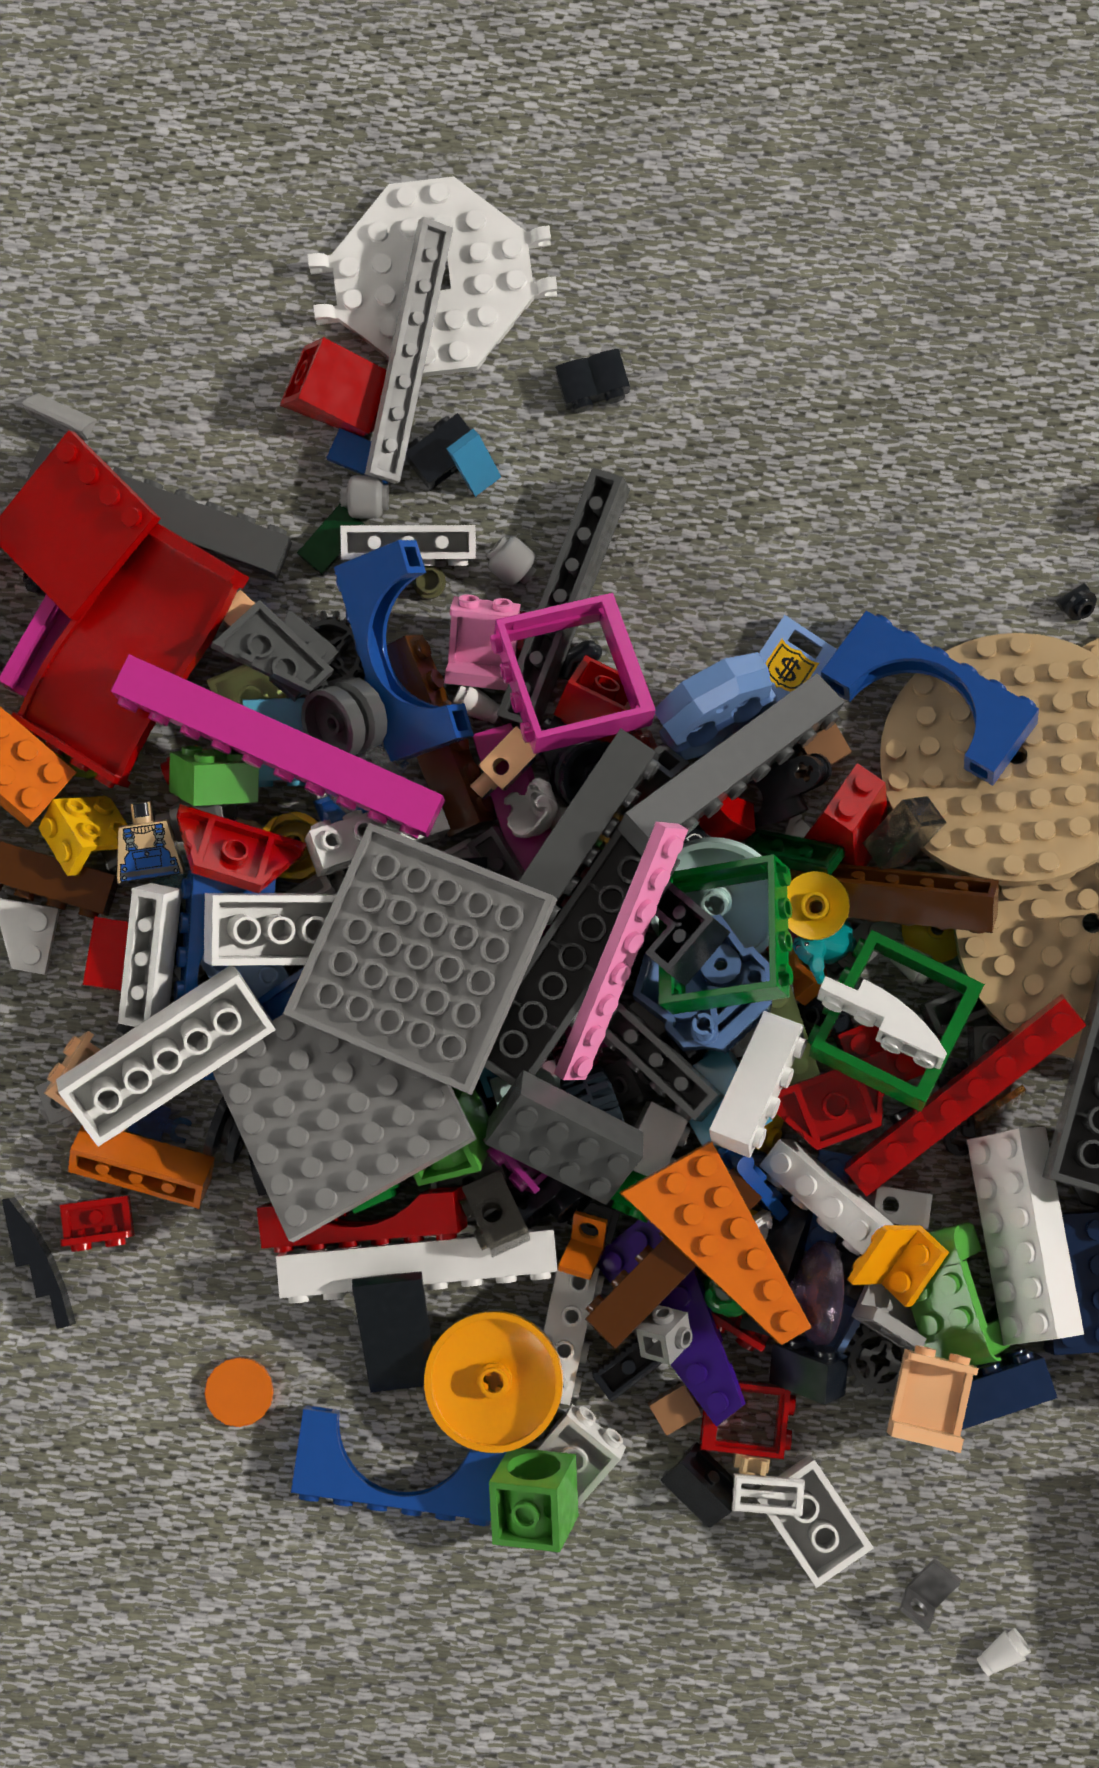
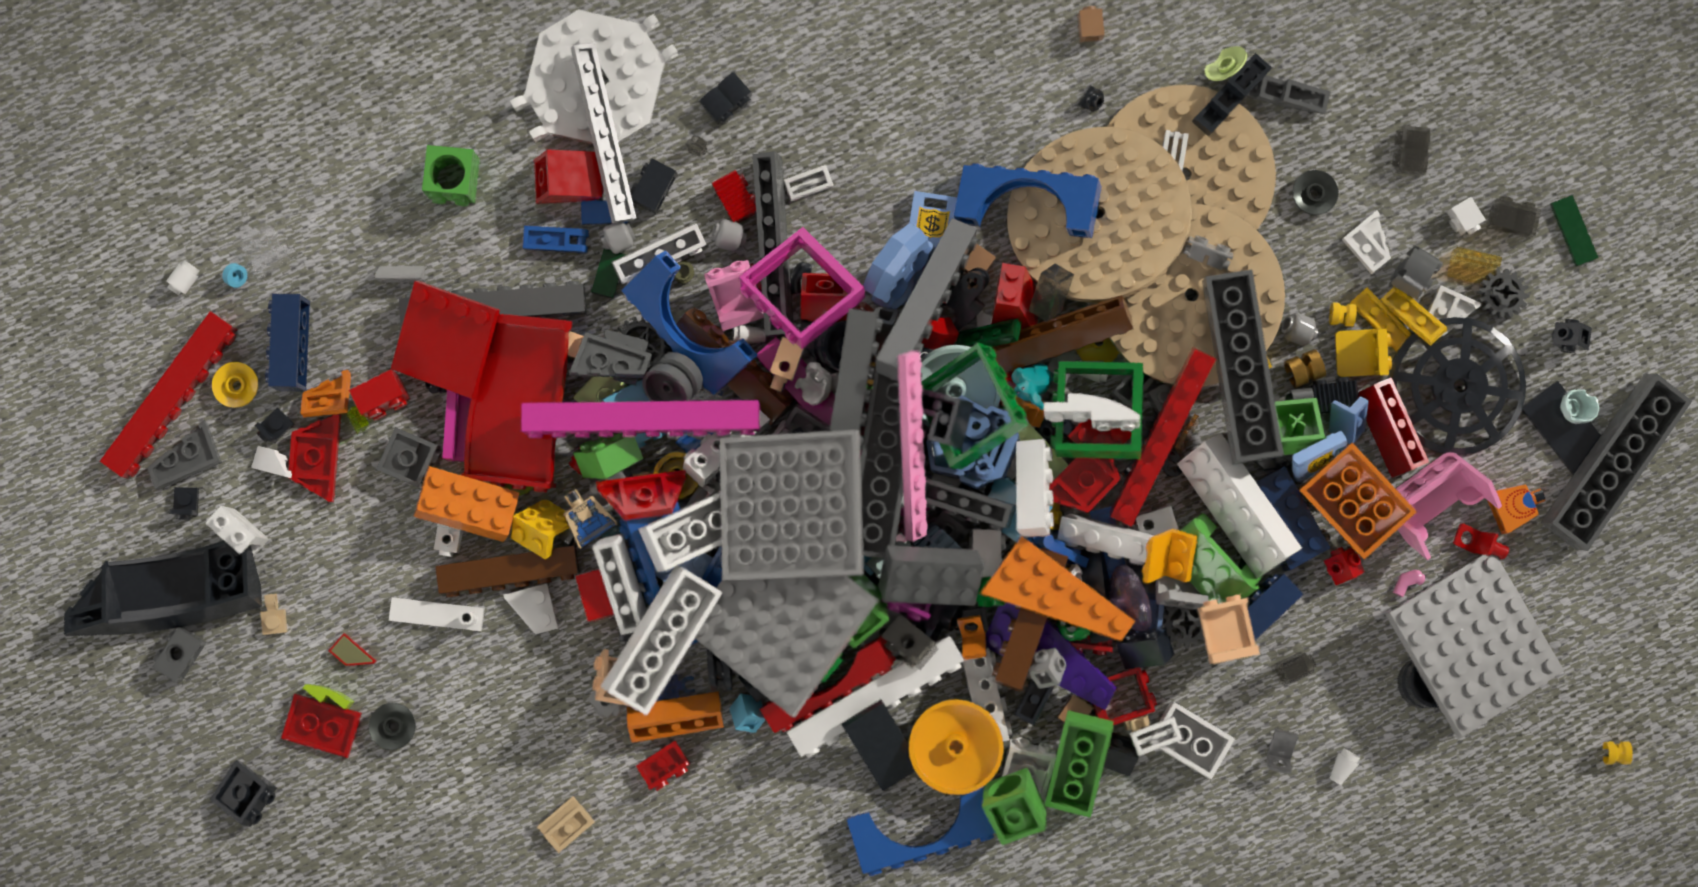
camera: 25 degrees left, 0 degrees up
black slope [2,1197,76,1329] -> none
orange tile [205,1357,274,1427] -> none
dark azure tile [446,429,501,497] -> none
yellow dish [787,871,850,940] -> none
none -> bright green brick [422,145,480,206]
none -> blue plate [523,226,589,254]
none -> clear smoke plate [685,136,708,156]
none -> red brick [712,170,757,223]
none -> medium azure panel [730,693,766,733]
none -> white tile [783,165,834,202]
none -> bright green brick [1045,710,1114,818]
none -> clear smoke brick [1273,652,1316,685]

